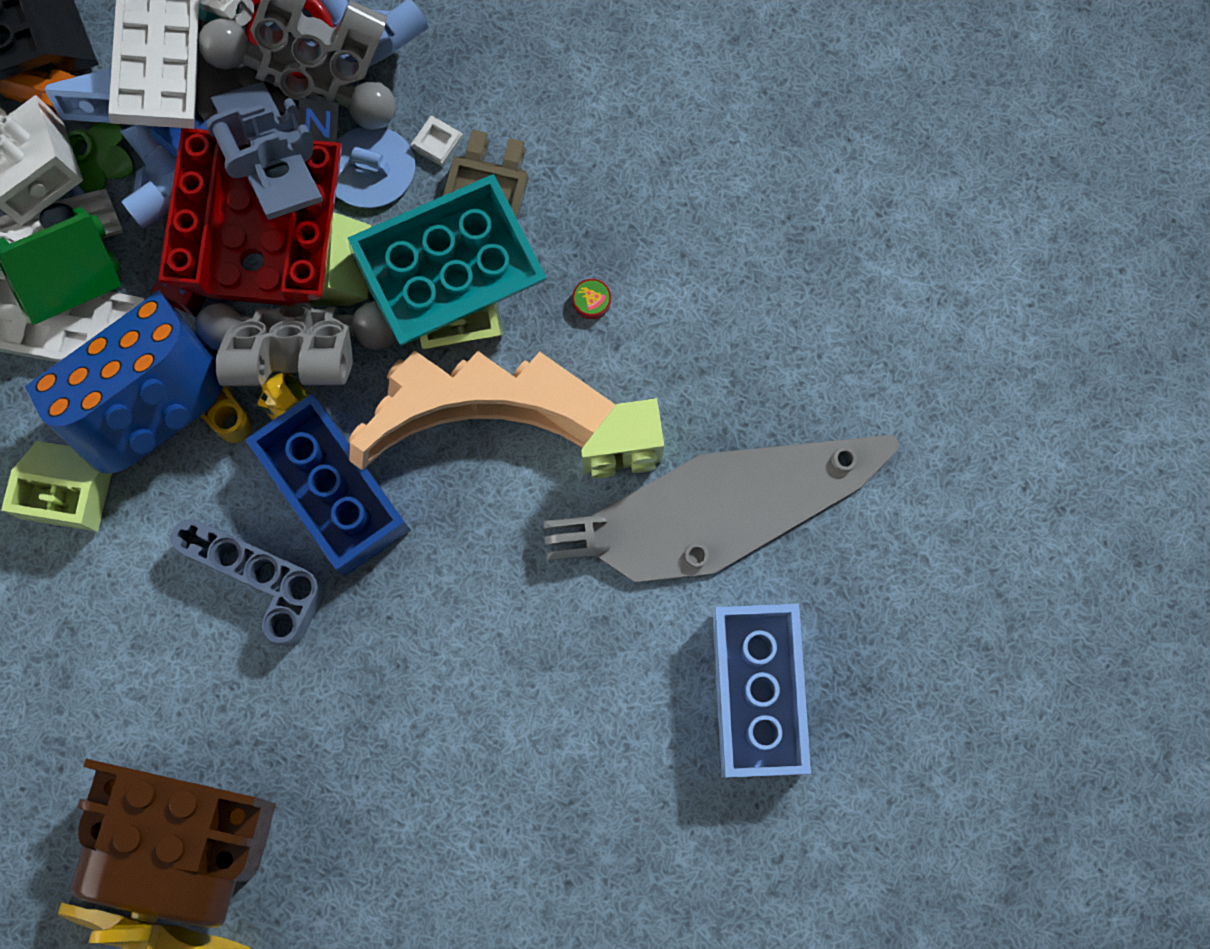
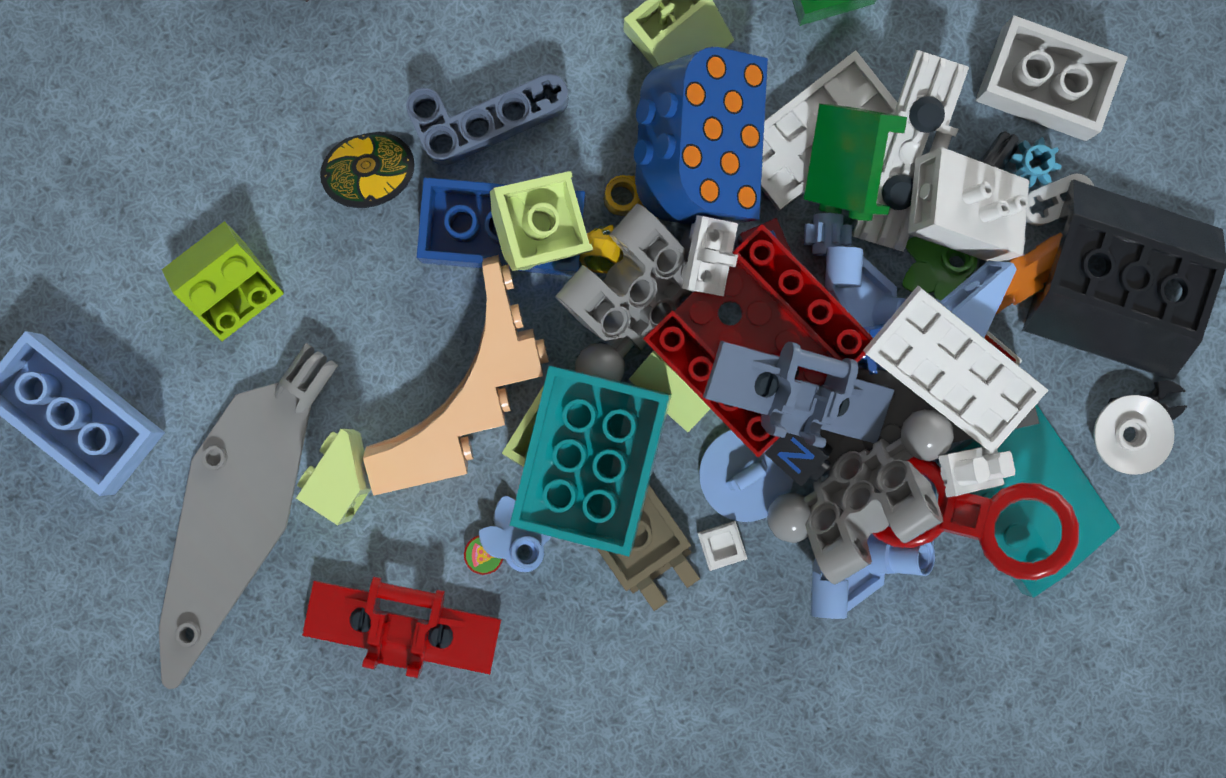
camera: 130 degrees right, 10 degrees up
none -> lime slope [161,221,284,341]
none -> red piece [302,577,502,679]
none -> shield [320,132,415,208]
none -> light blue plate [478,496,551,572]
none -> yellowish green slope [490,171,593,271]
none -> white hips [681,215,738,296]
none -> light blue gear [804,213,852,257]

